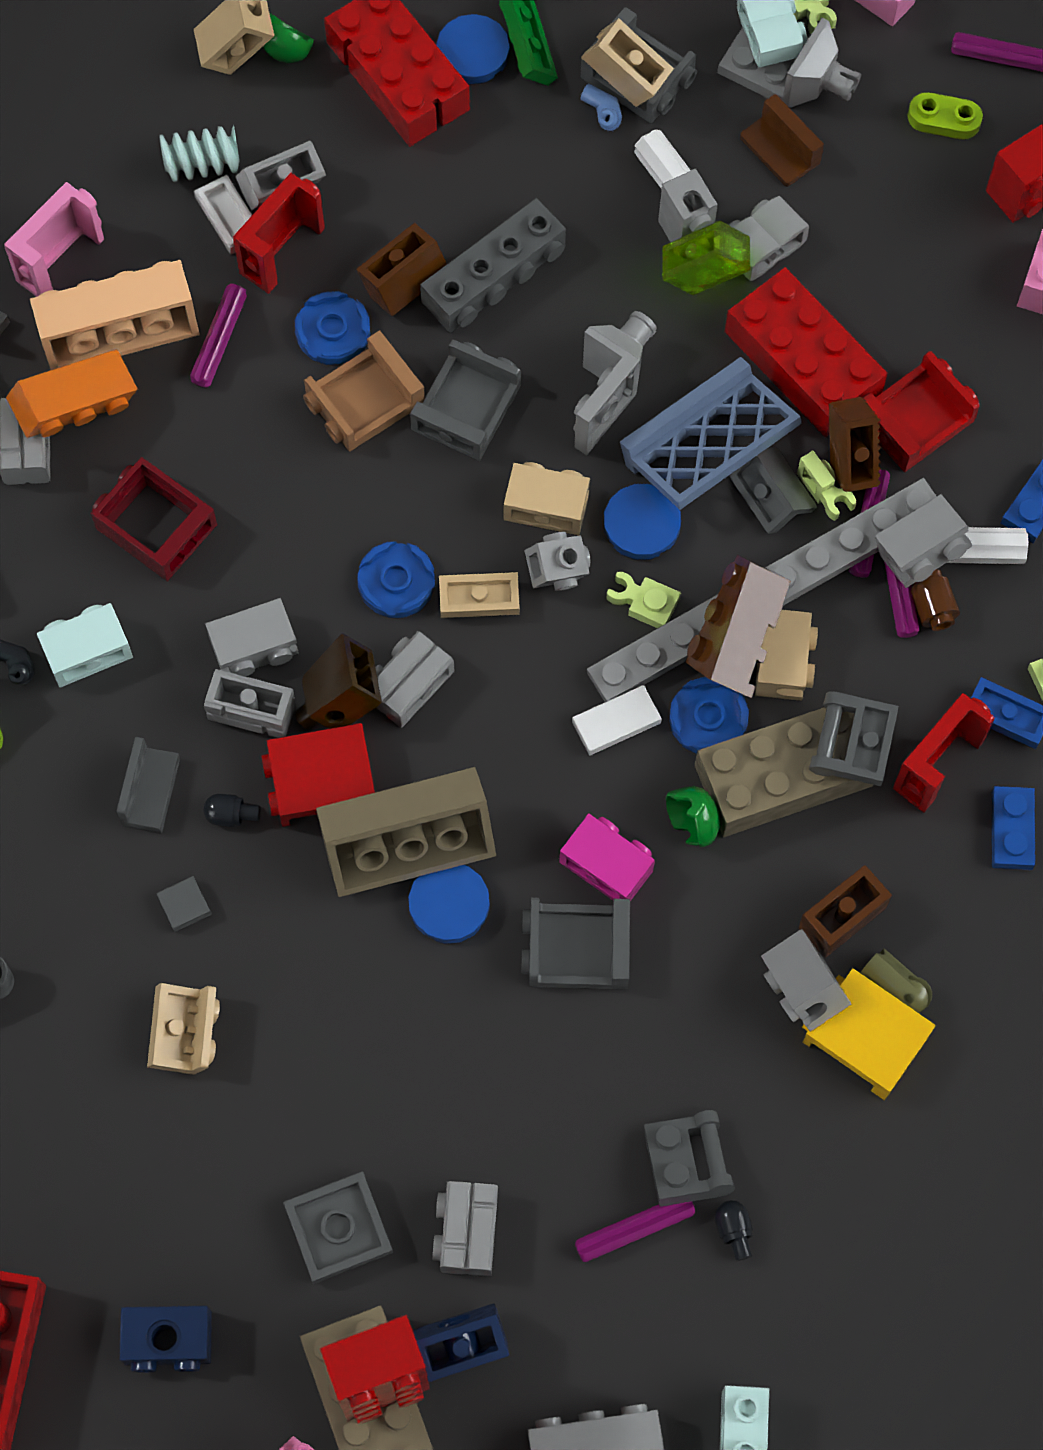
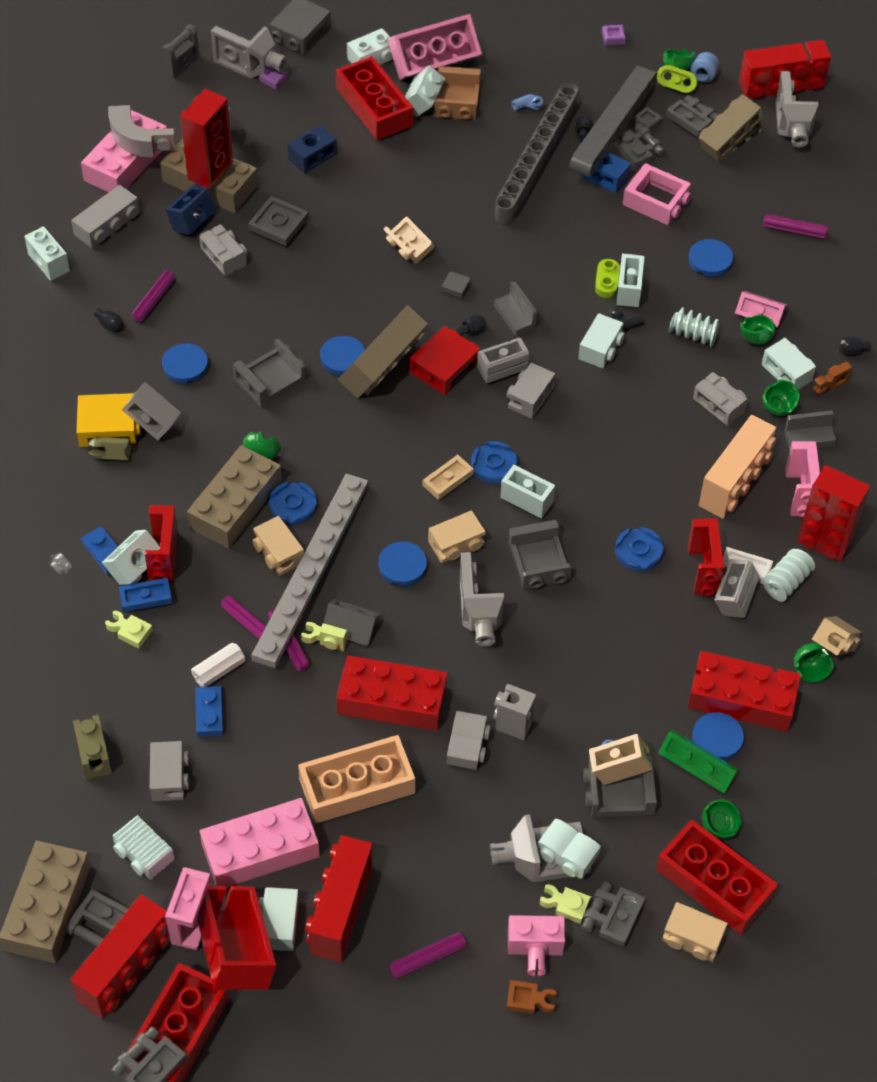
camera: 140 degrees right, 15 degrees down
orange brick [6,349,138,438] -> none
dark red window [91,456,217,582] -> none
magenta axle [190,283,247,388] -> none
dark brown torso [295,633,382,729] -> none
medium nougat panel [303,330,425,452] -> none
reddish brown brick [356,223,447,316] -> none
light grey brick [375,631,454,728] -> none
dark grey brick [420,198,566,333] -> none
light grey brick [524,532,591,591] -> none
dark pink brick [559,814,655,901] -> none
white tile [572,685,662,756] -> none
yellowish green plate [606,572,681,628] -> none
sand blue fence [620,357,802,510] -> none
white axle [634,130,691,189] -> none
dark grey plate [644,1110,735,1207] -> none
clear neon green brick [662,220,750,295] -> none
wedge [686,555,791,698] -> none
reddish brown panel [740,93,824,187] -> none
reddish brown brick [798,865,892,958] -> none
dark grey plate [809,692,899,786] -> none
reddish brown brick [829,397,881,492] -> none
red panel [864,351,980,473] -> none
light grey brick [875,494,972,588] -> none
lime plate [908,93,983,139] -> none
reddish brown brick [911,569,960,631] -> none
none -> light aqua brick [102,530,160,585]
none -> blue tile [162,343,208,384]
none -> light nougat brick [298,735,415,824]
none -> light aqua brick [500,465,555,519]
none -> red brick [797,465,870,562]

